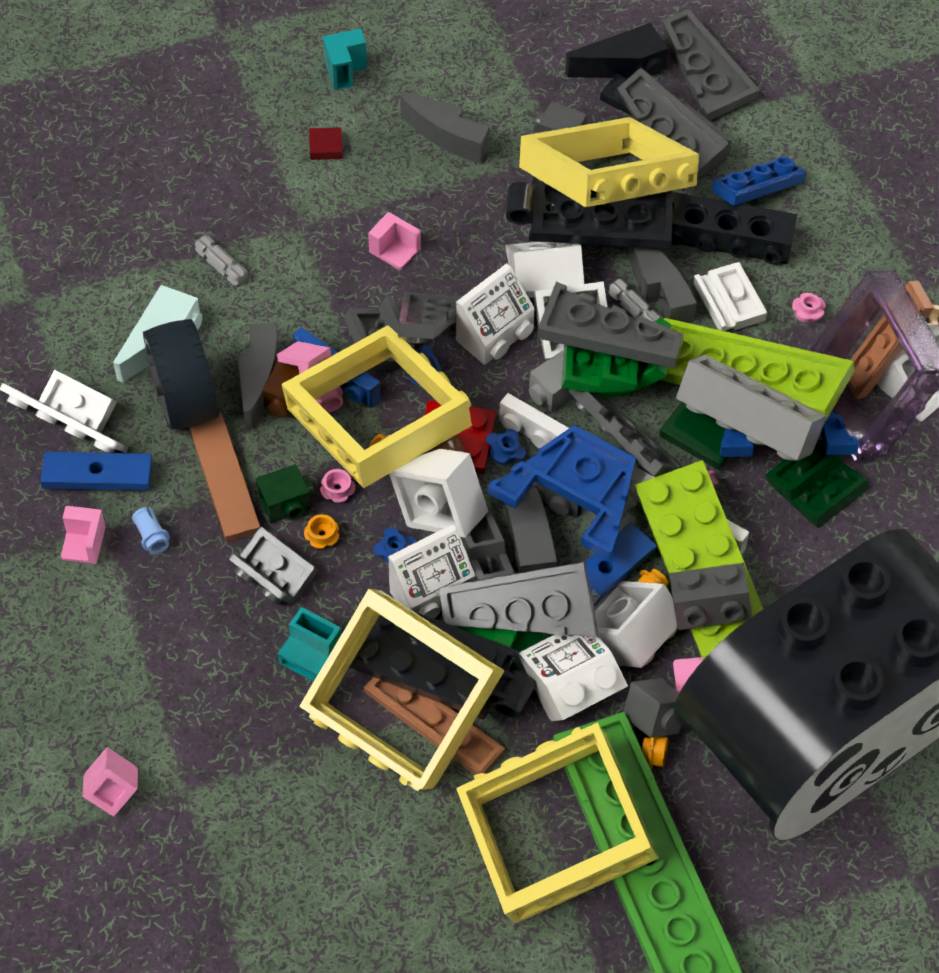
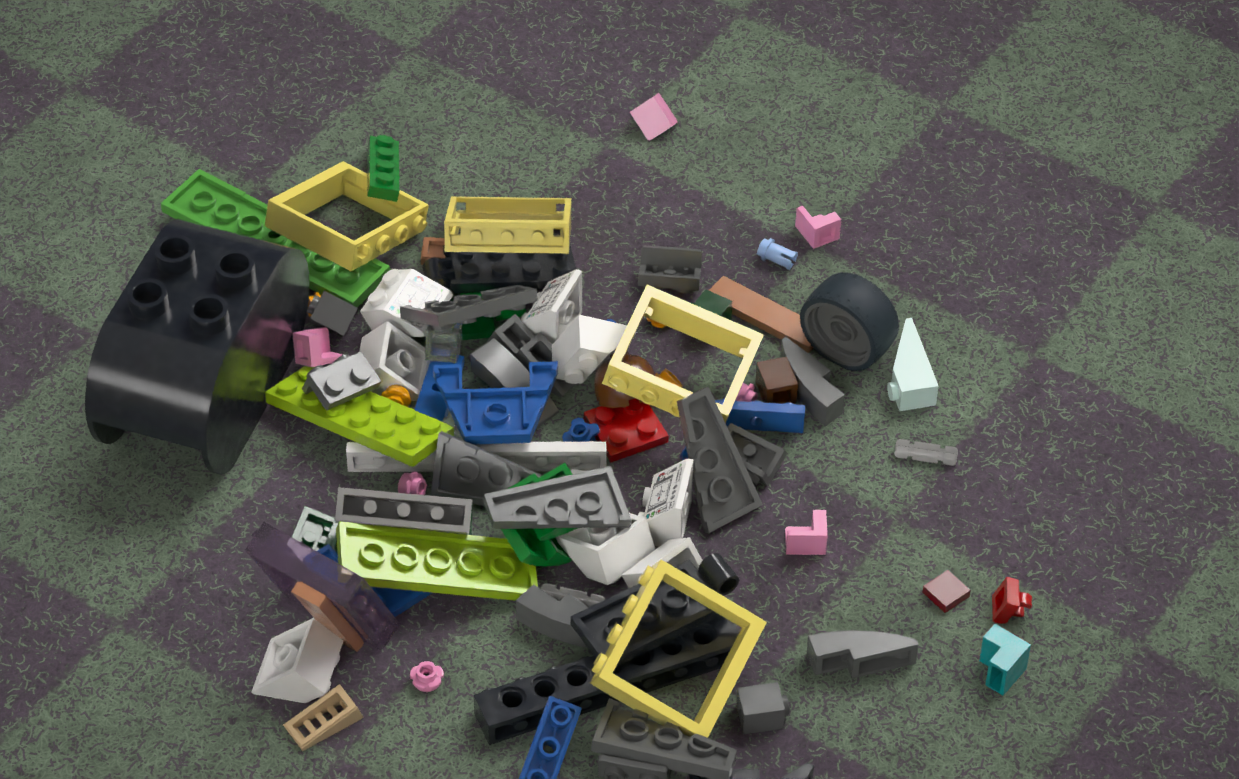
camera: 145 degrees right, 10 degrees down
white bracket [0,370,129,453] -> none
blue tile [40,452,153,491] -> none
bright pink panel [277,341,331,374] -> none
teal piece [277,607,342,682] -> none
bright pink plate [320,469,355,503] -> none
white plate [693,262,767,332] -> none
none -> green plate [367,135,400,202]
none -> red tile [992,577,1032,624]

